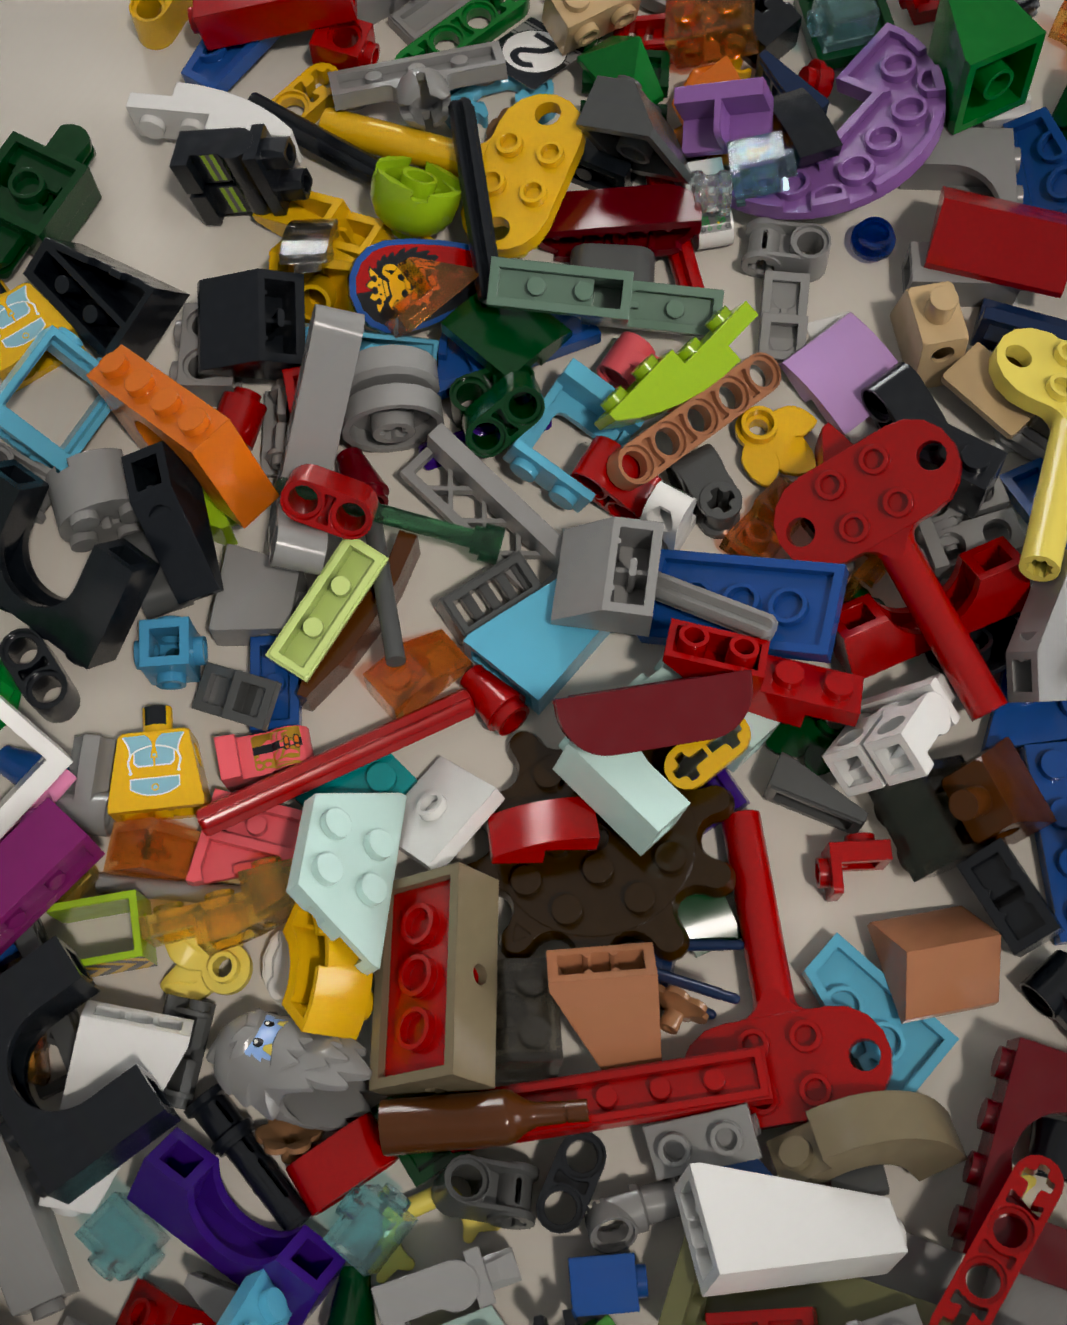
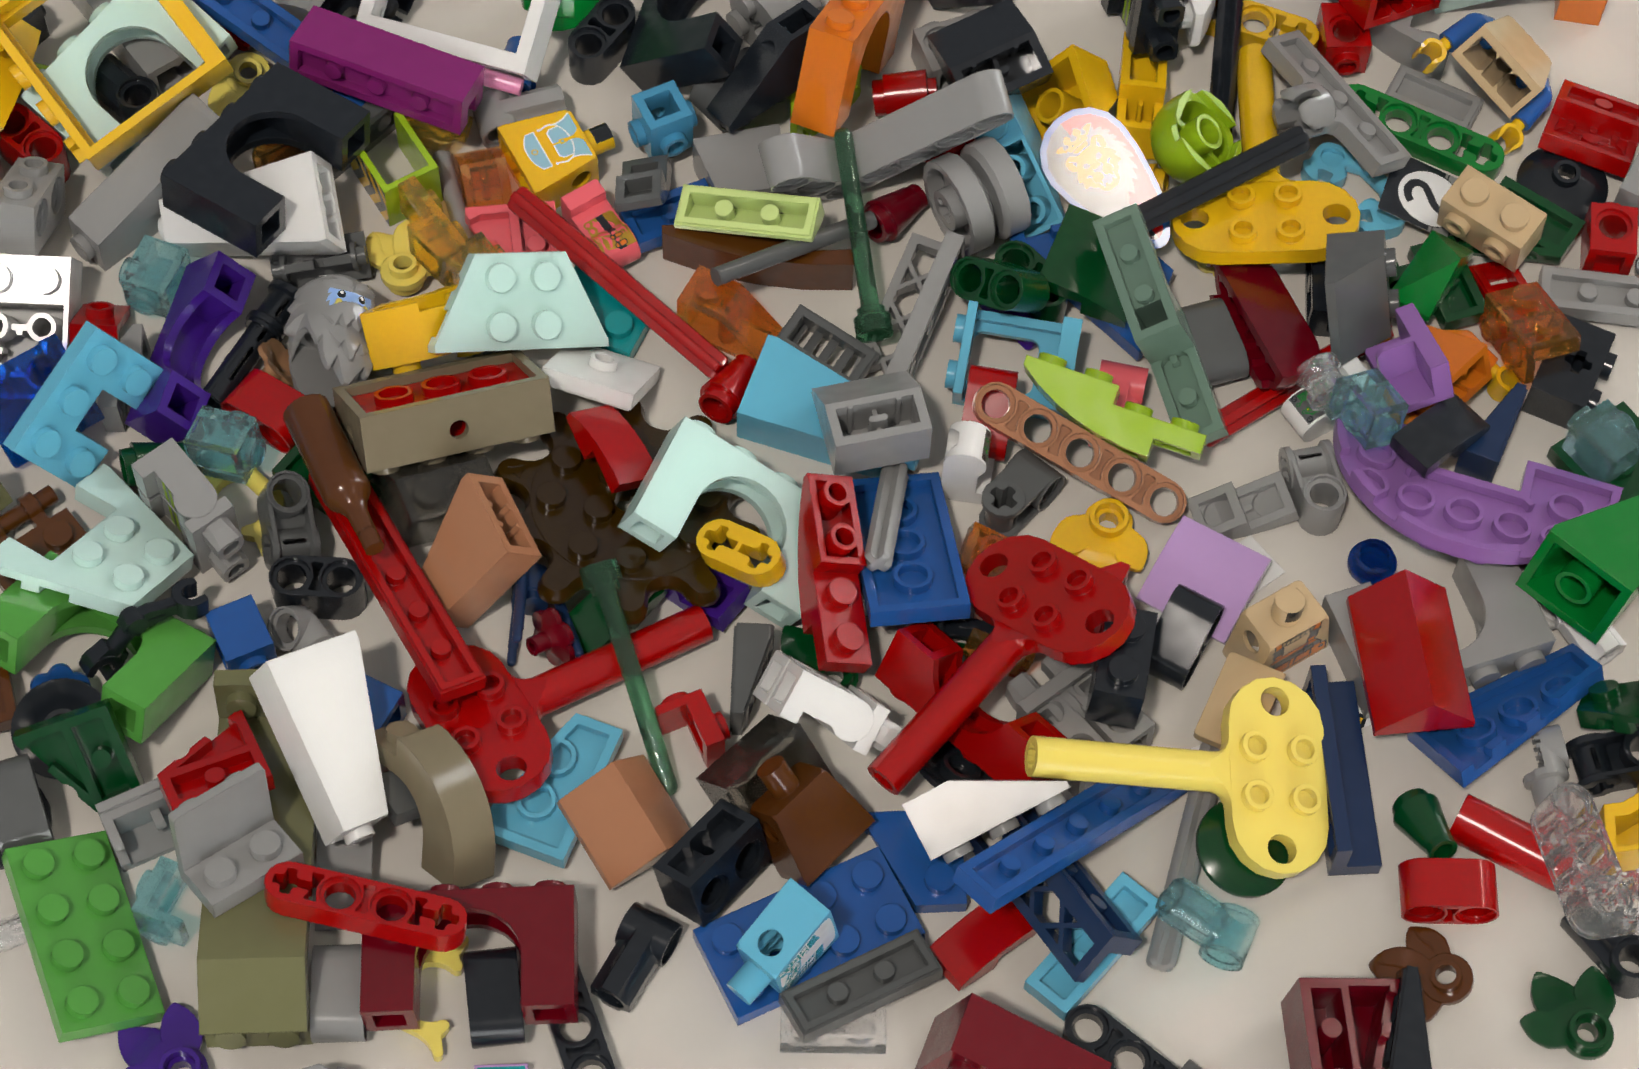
camera: 65 degrees right, 10 degrees down
clear smoke slope [279,218,339,273] -> none
red beam [280,464,379,540] -> none
clear orange slope [385,257,479,338] -> none
dark red brick [553,670,753,756] -> none
light grey hinge [643,1103,762,1180] -> none
medium nougat plant [658,984,709,1035] -> none
red plate [798,58,834,98] -> none
none -> dark red plant [526,607,575,666]
none -> clear green piece [579,558,678,796]

